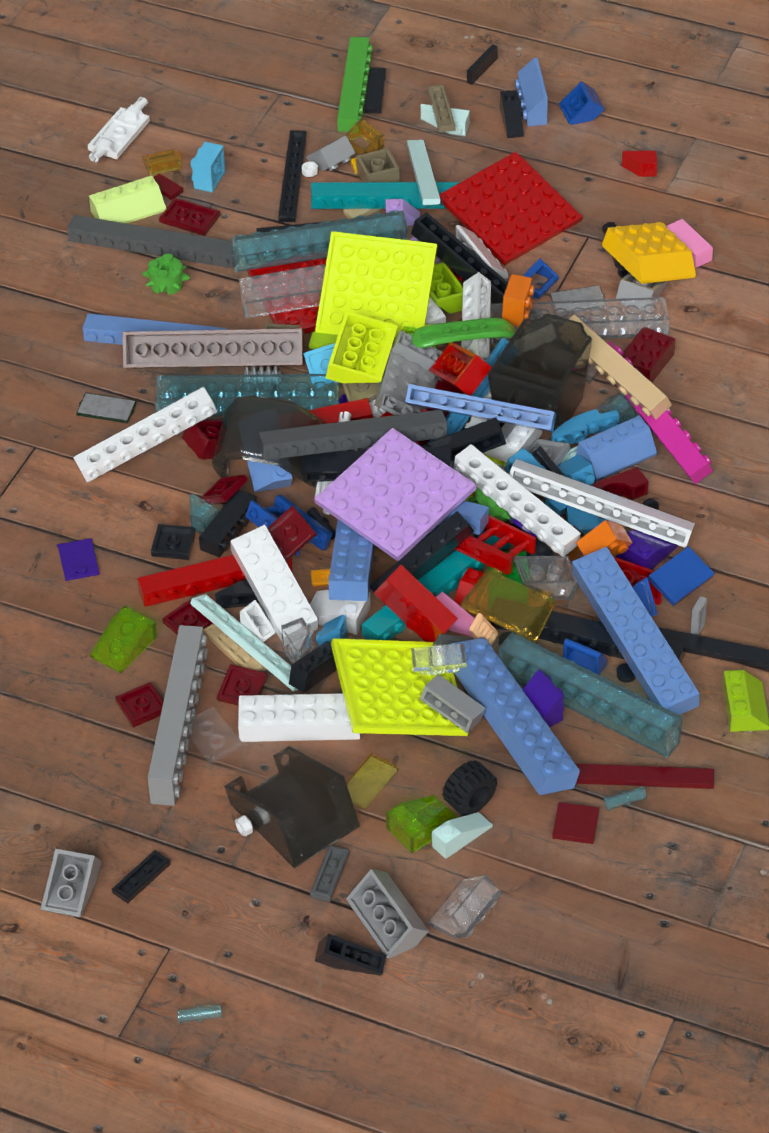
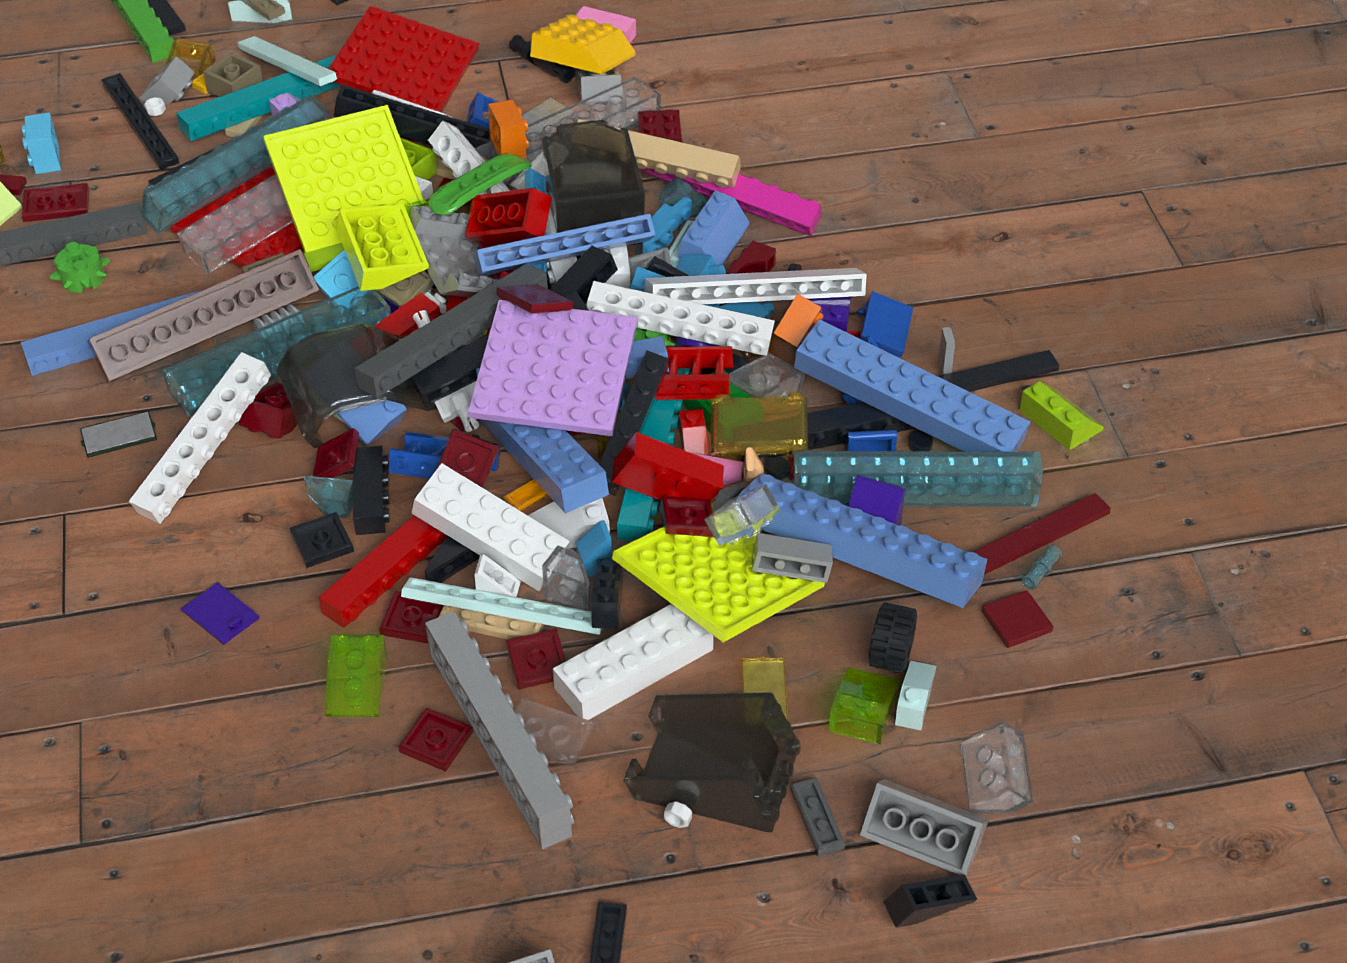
camera: 35 degrees left, 0 degrees up
none -> tile [496,284,573,314]
none -> dark red tile [660,497,716,537]

